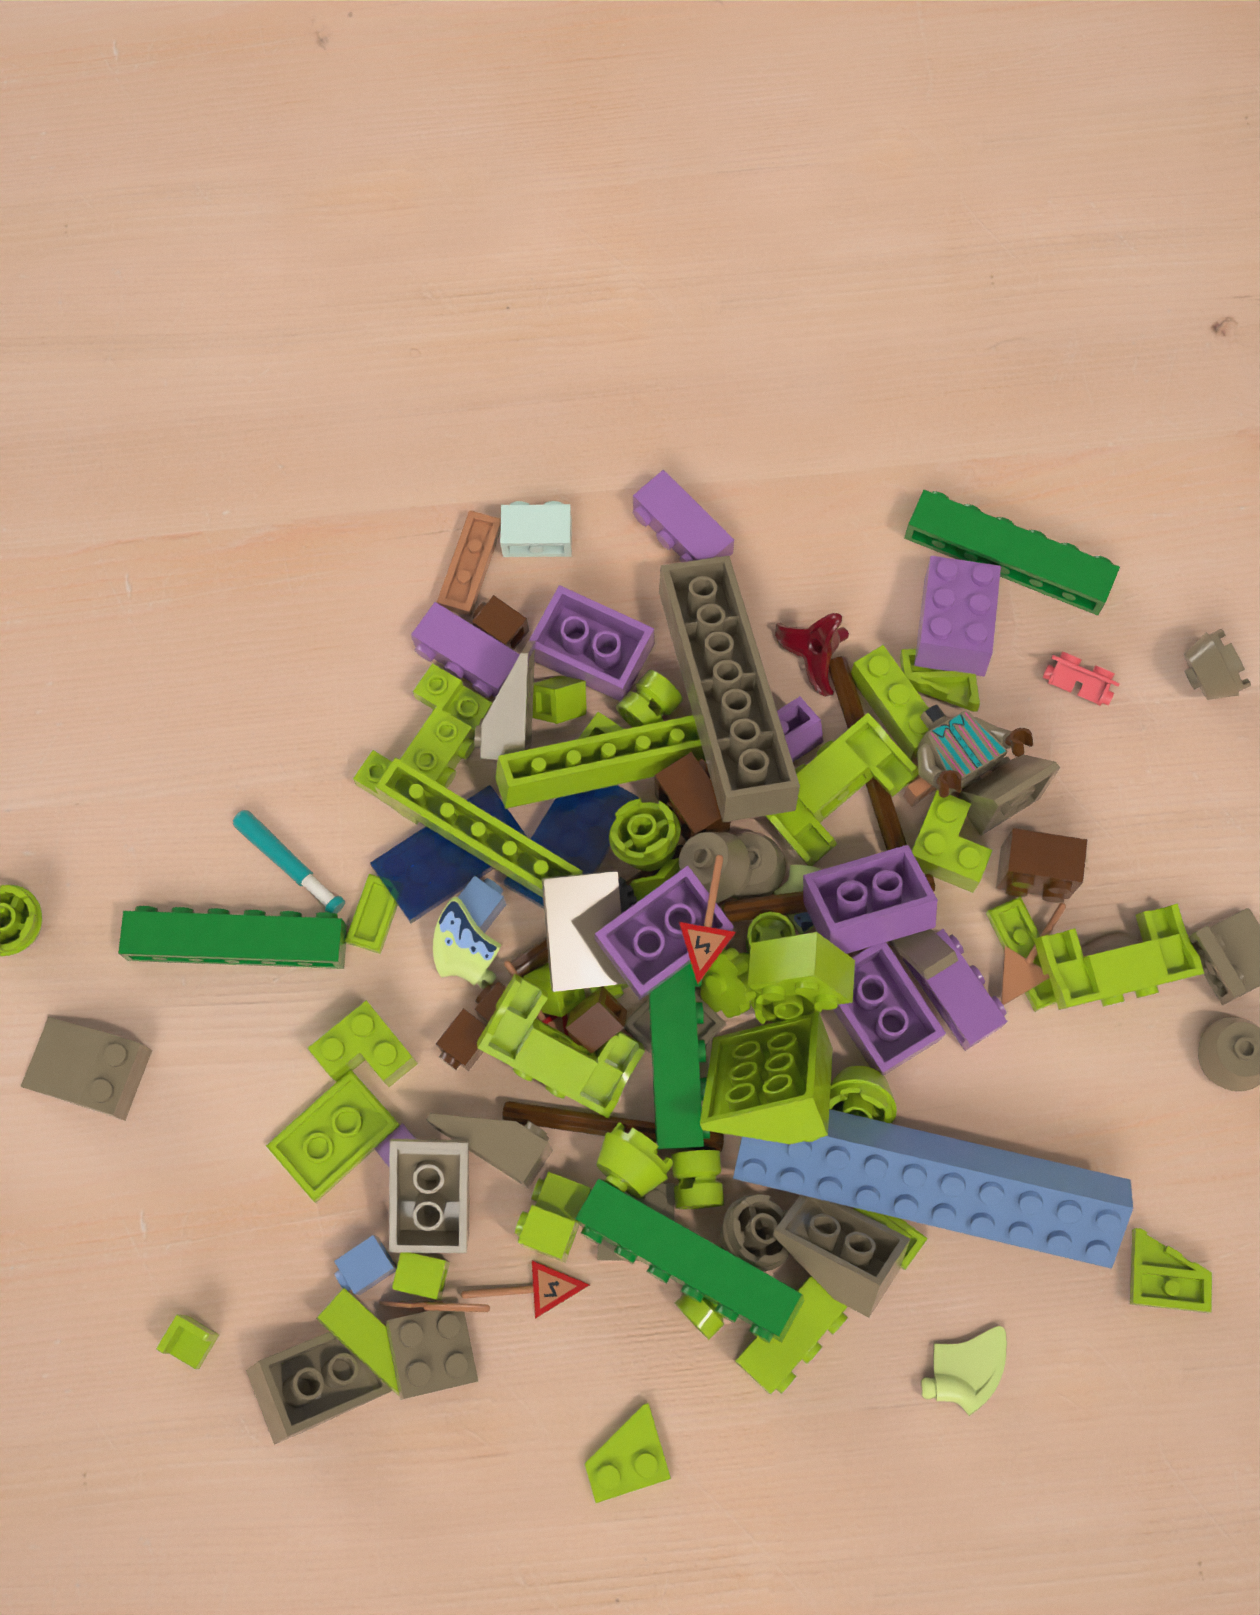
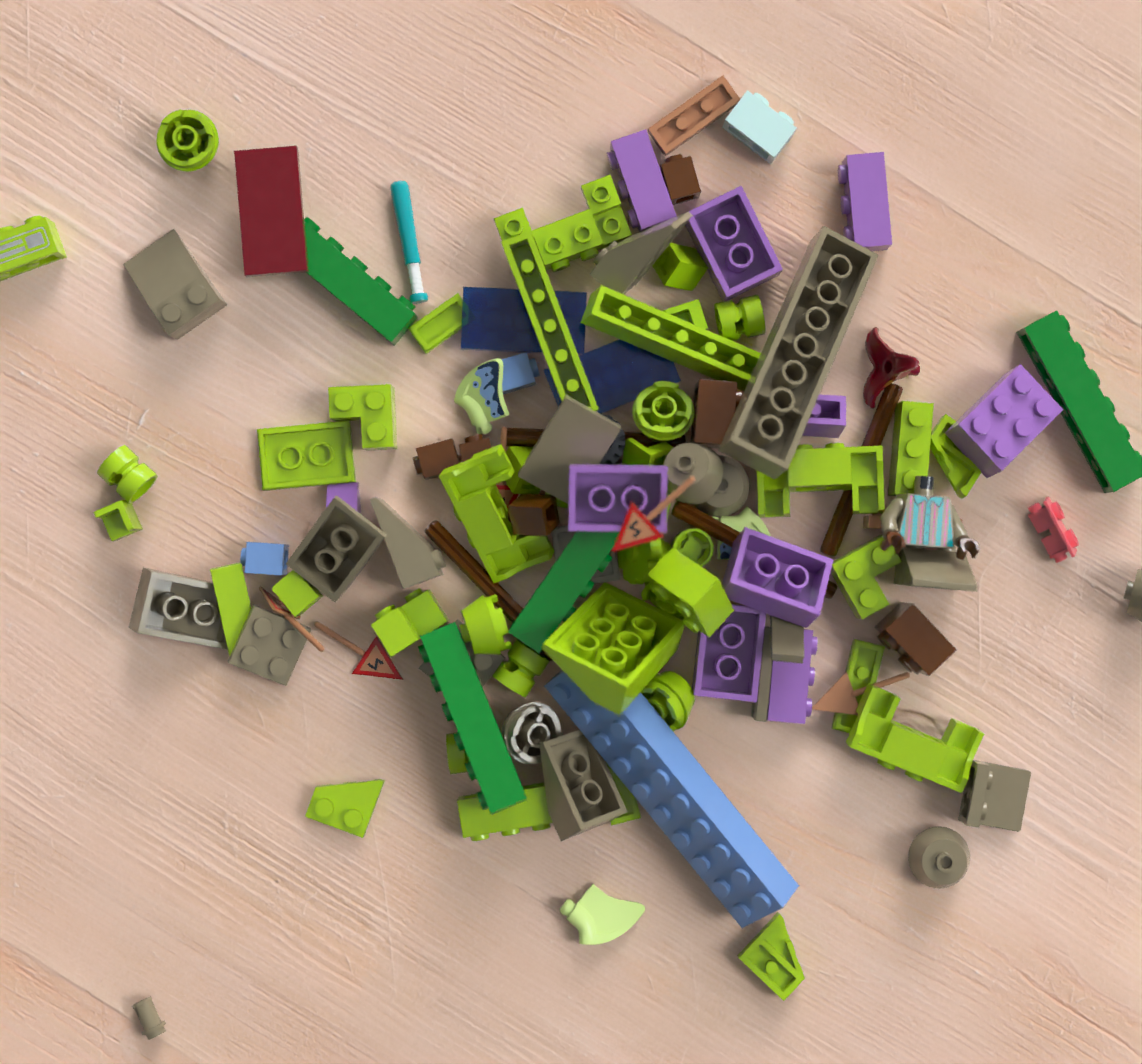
camera: 30 degrees right, 15 degrees up
none -> lime wheel [97,445,158,504]
none -> dark red tile [234,145,309,277]
none -> dark tan tile [751,626,772,722]

